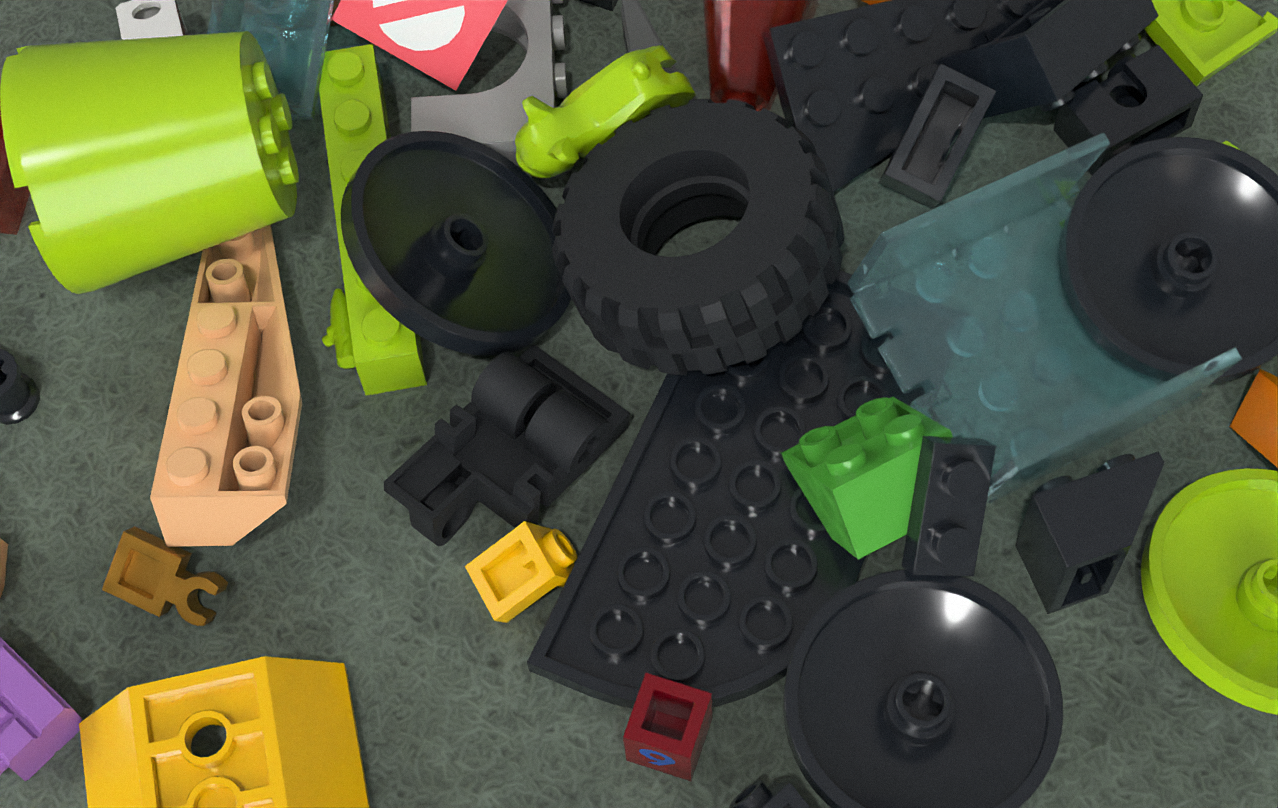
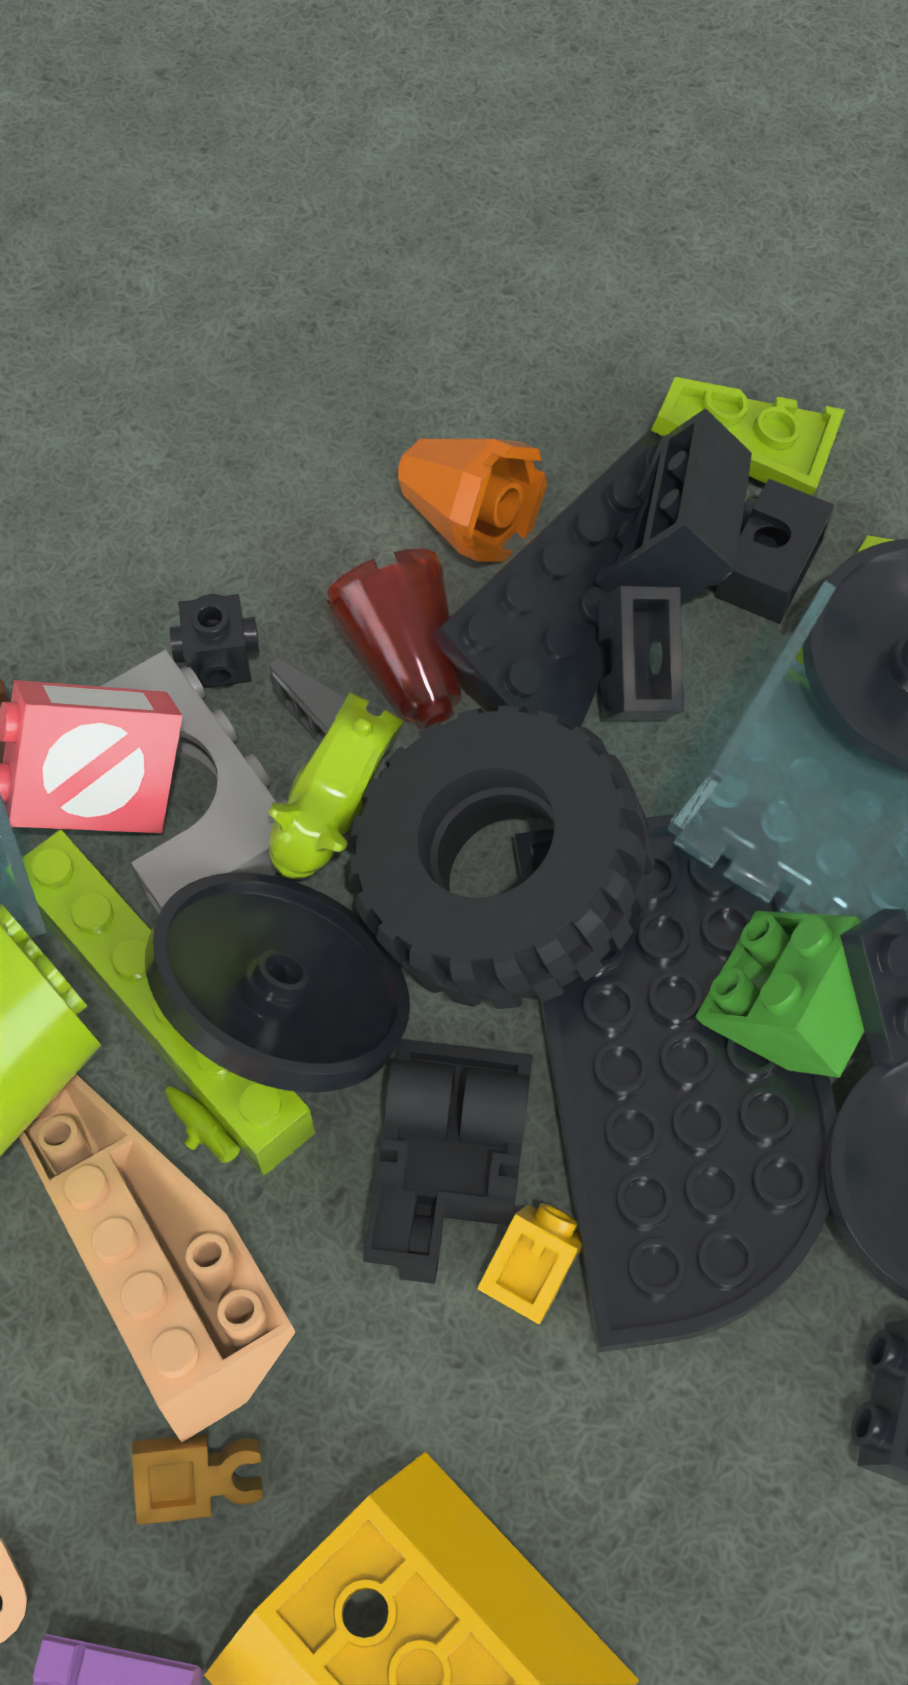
camera: 35 degrees left, 0 degrees up
dark red brick [623,673,712,781] -> none

